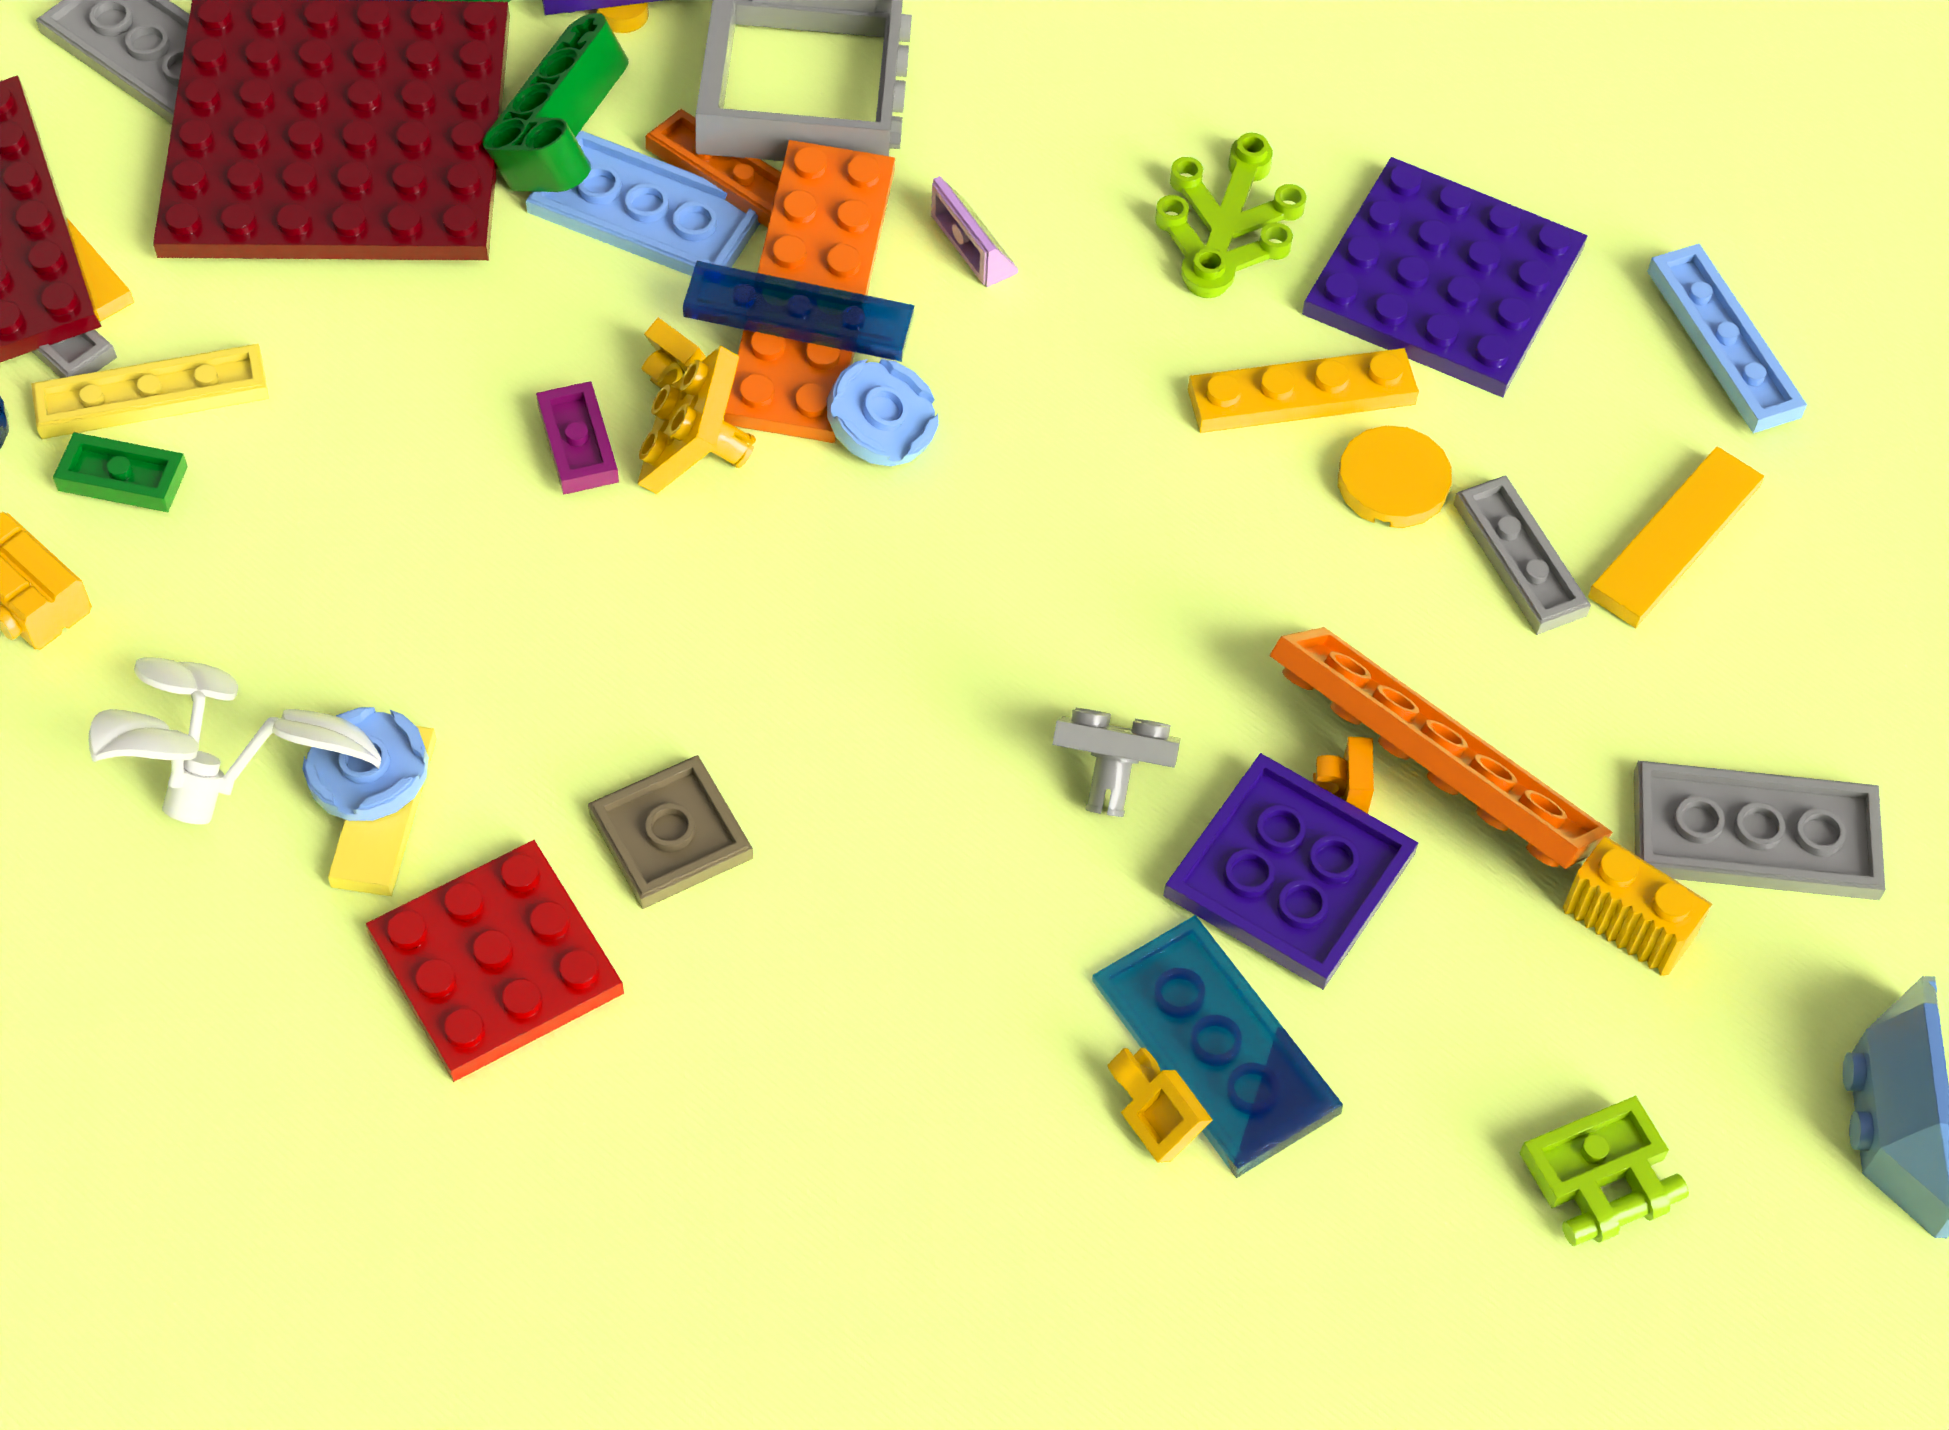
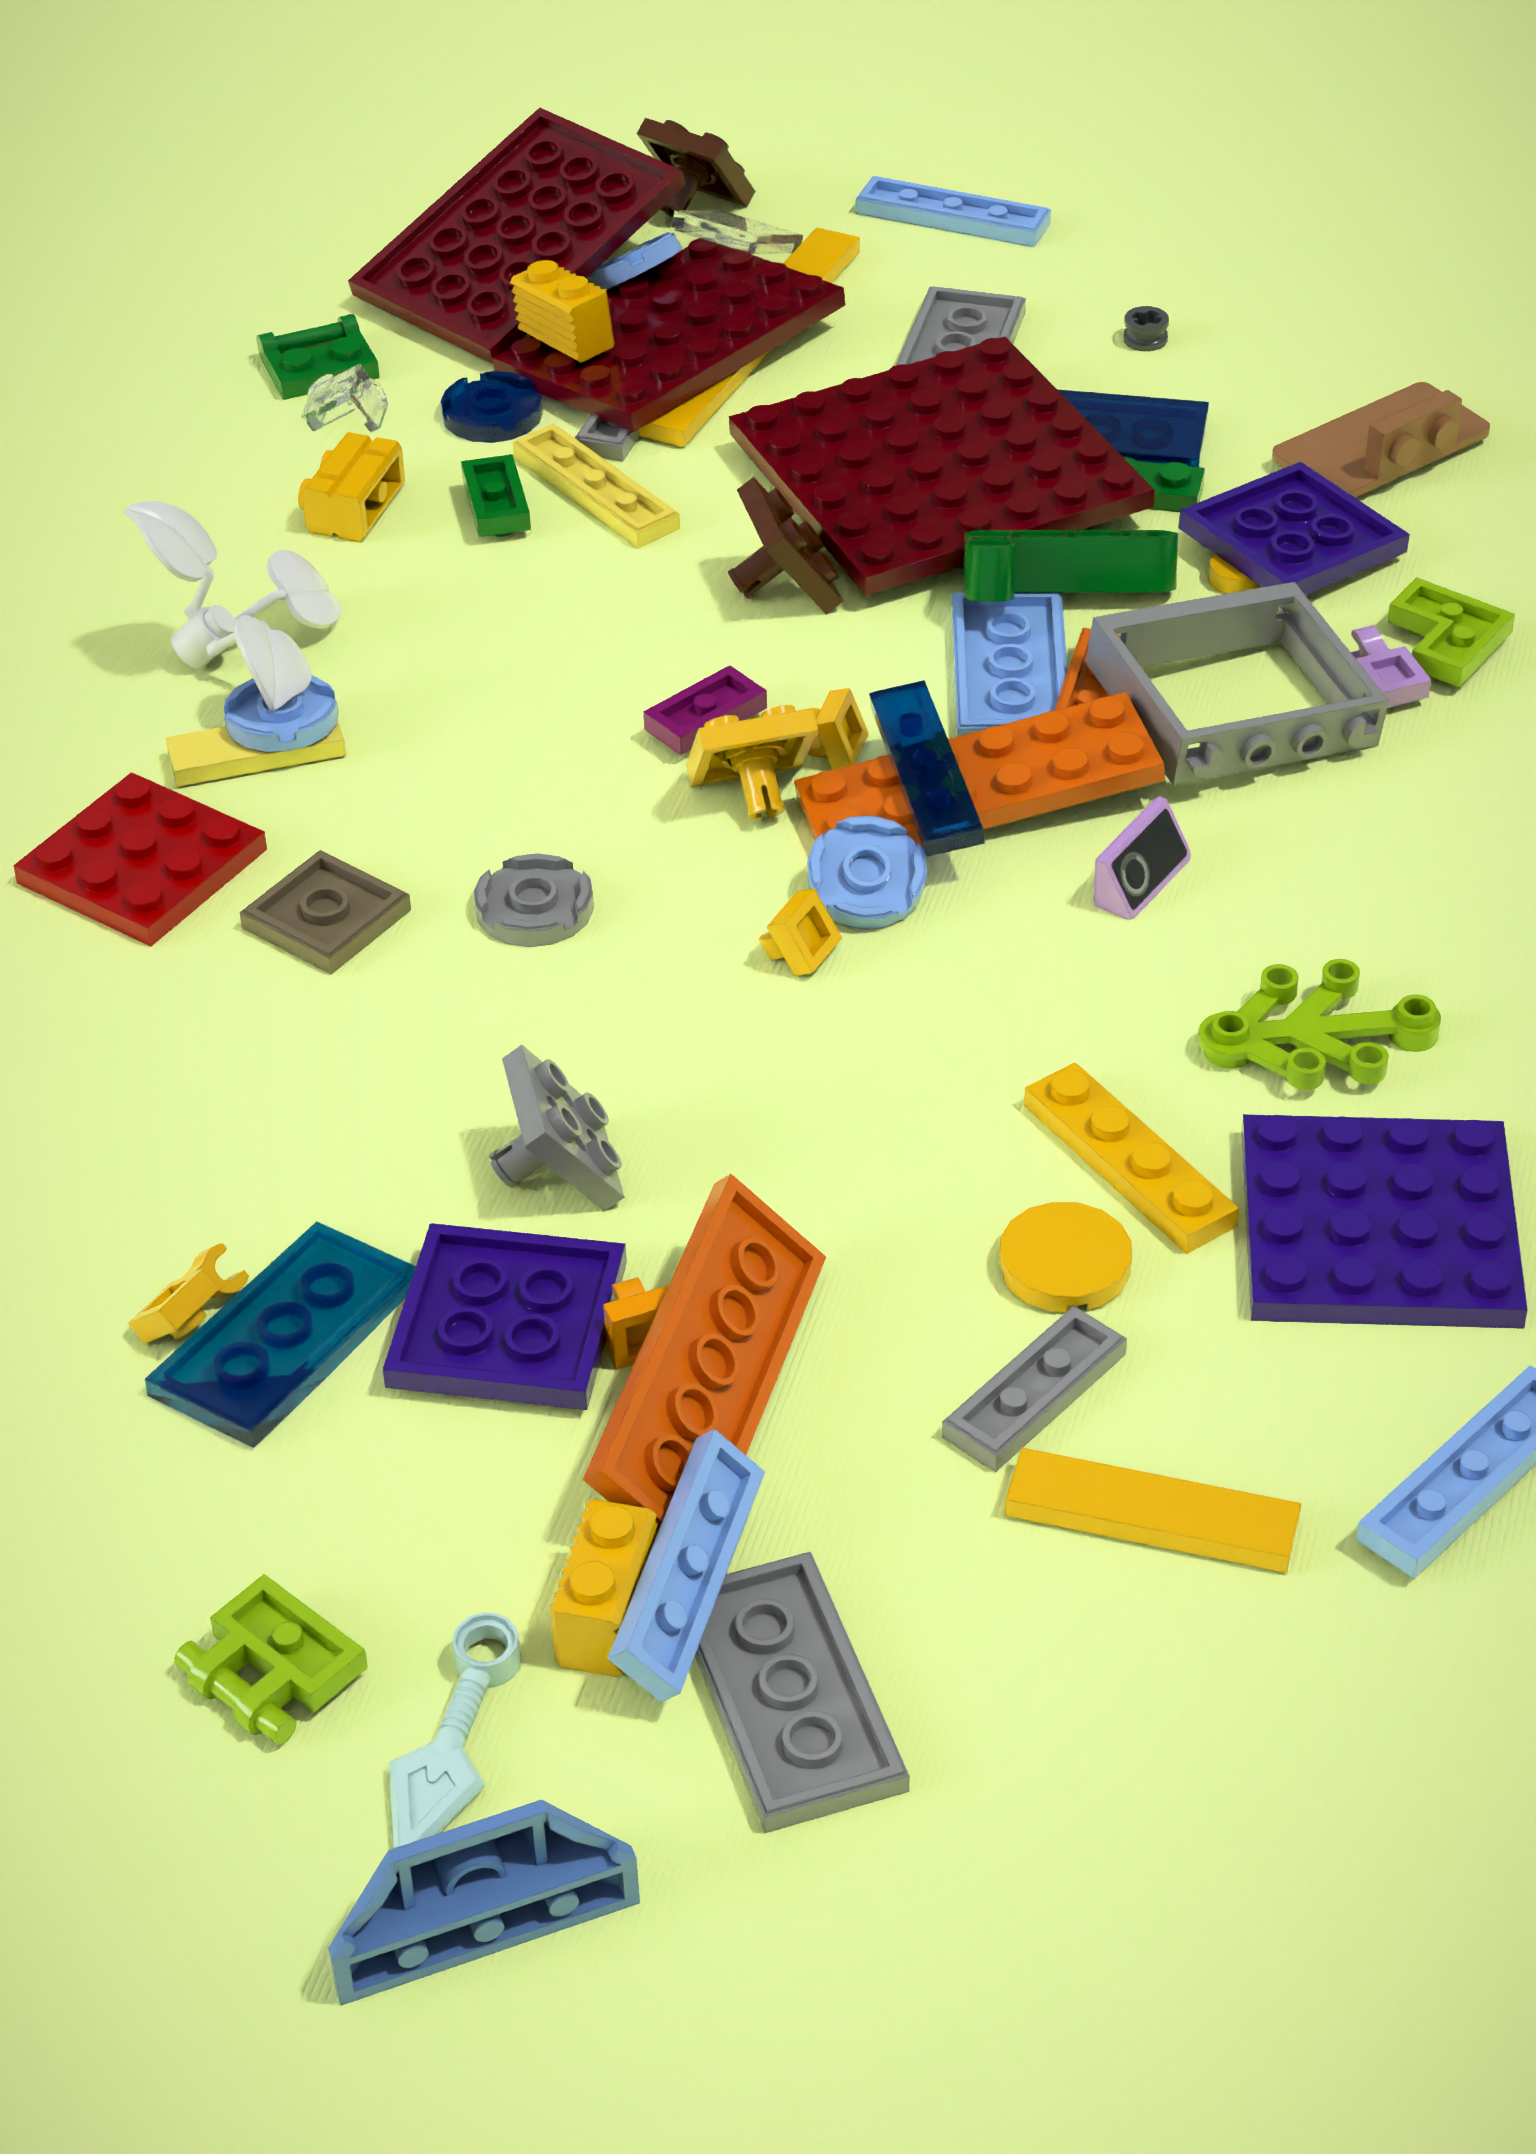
camera: 70 degrees right, 15 degrees down
none -> light aqua piece [389,1612,521,1848]
none -> light grey tile [473,853,594,947]
none -> light blue plate [607,1429,765,1702]
none -> reddish brown plate [728,476,844,614]
none -> yellow tile [758,888,842,976]

